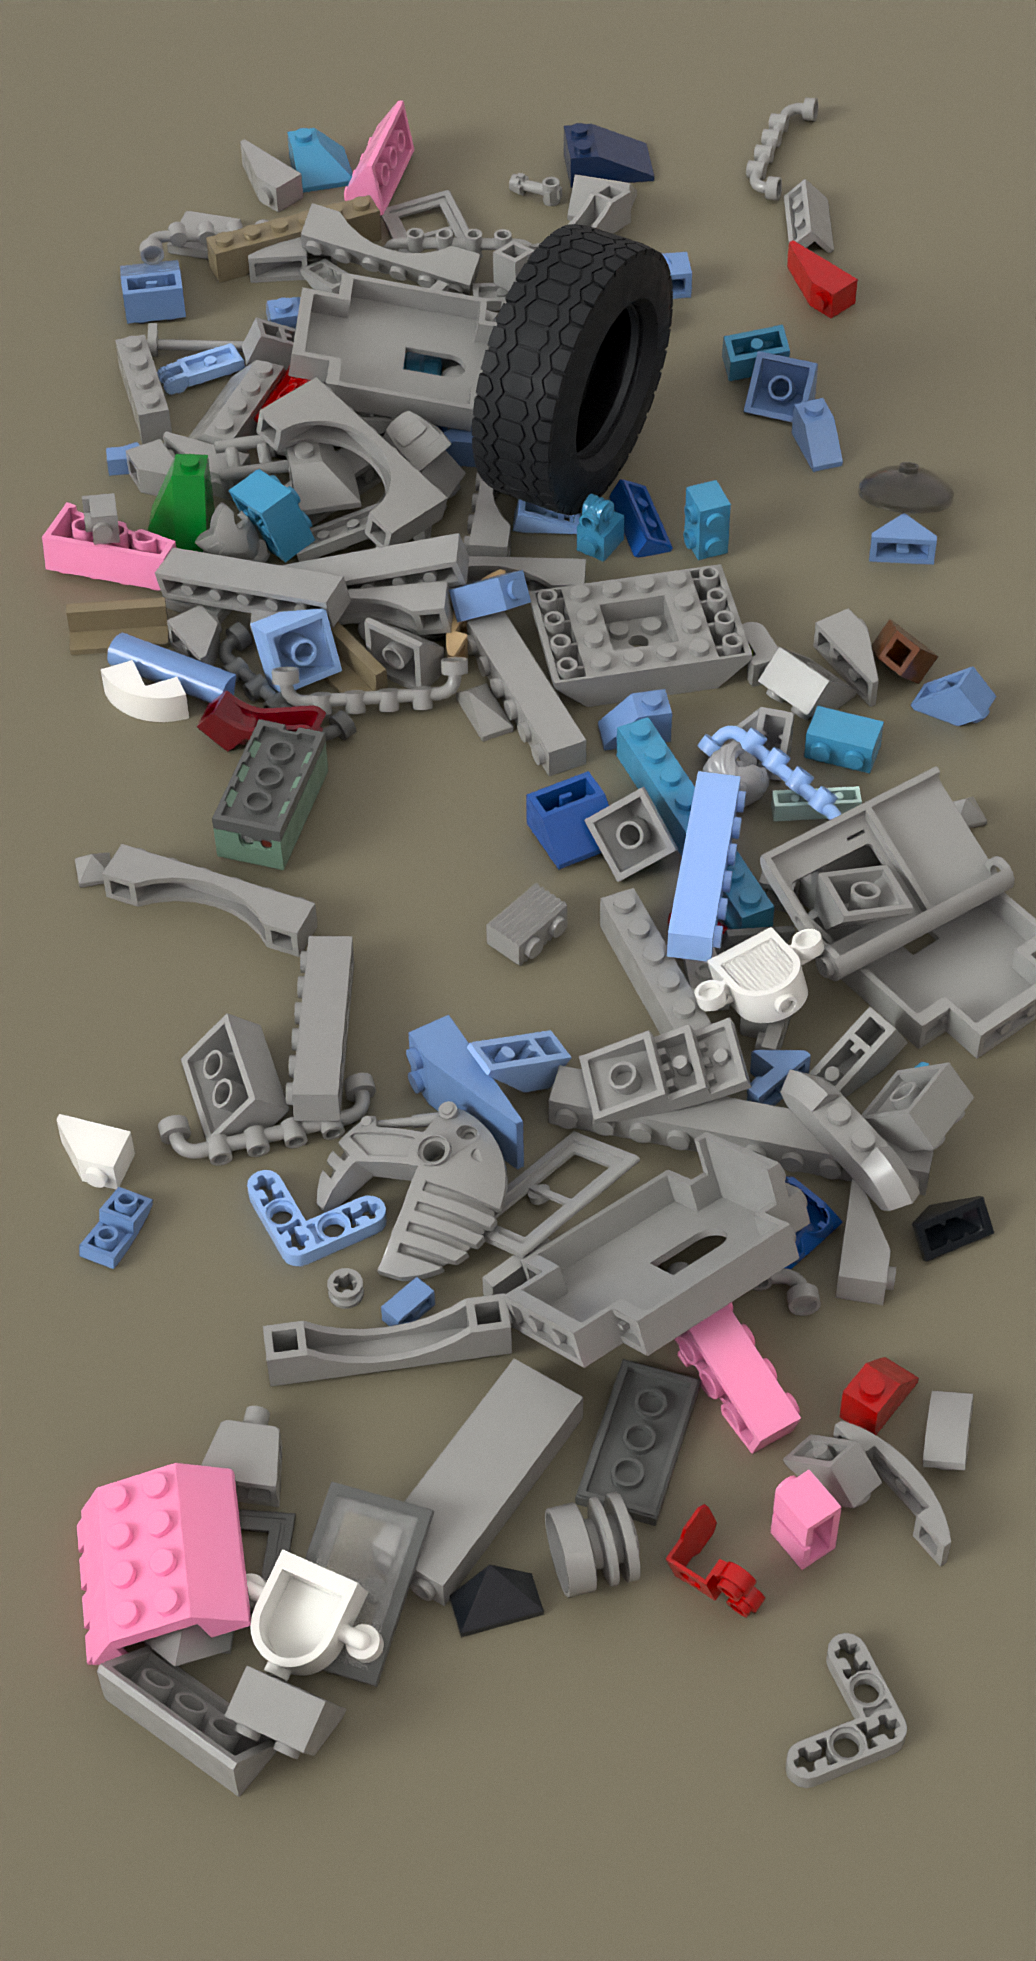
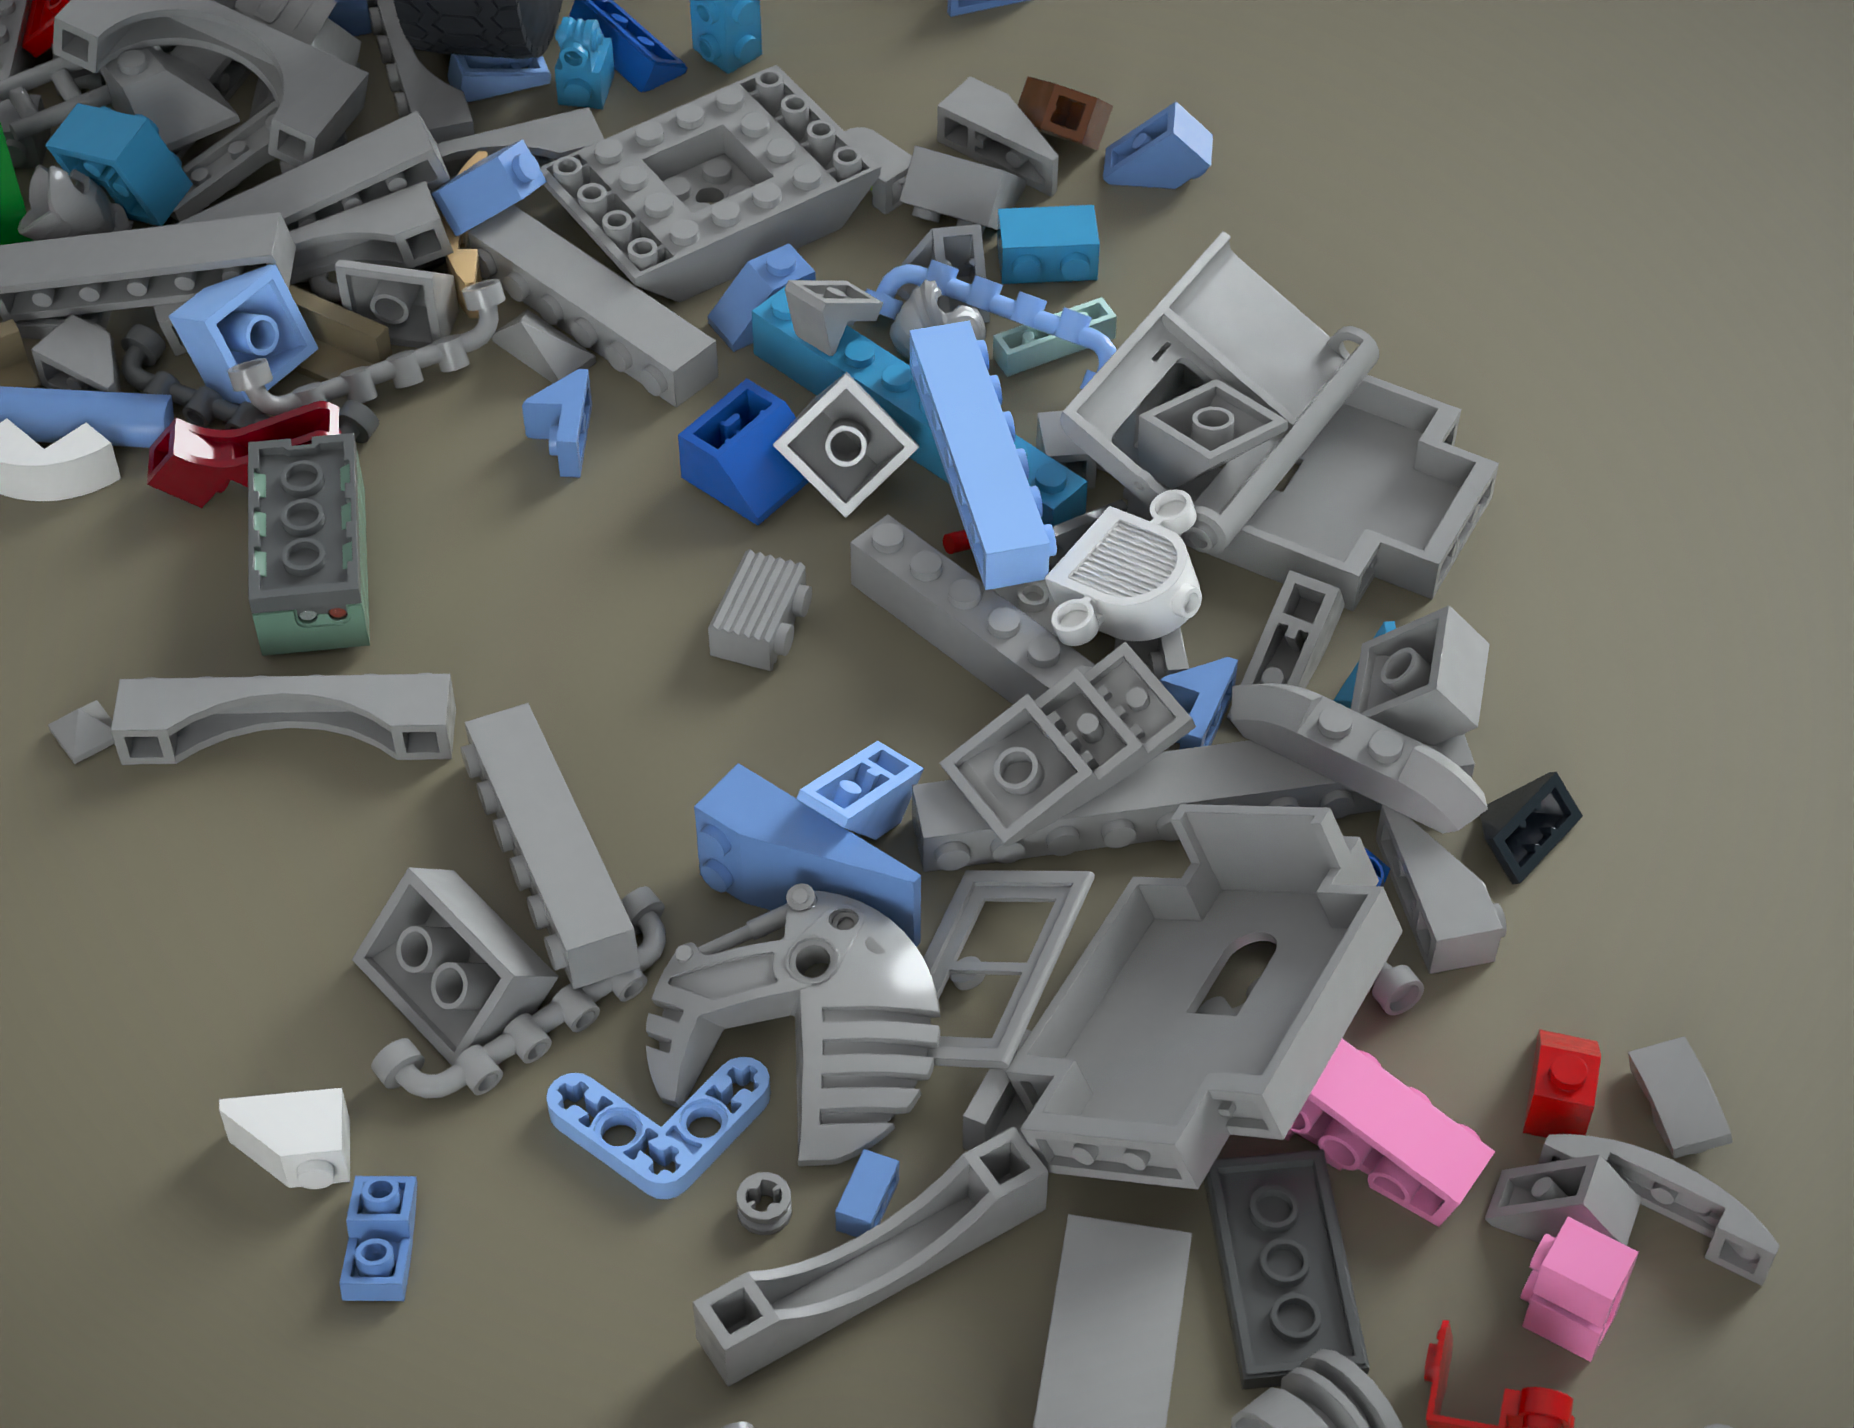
camera: 25 degrees left, 0 degrees up
none -> medium blue slope [522,369,592,478]
none -> light grey slope [785,280,883,356]

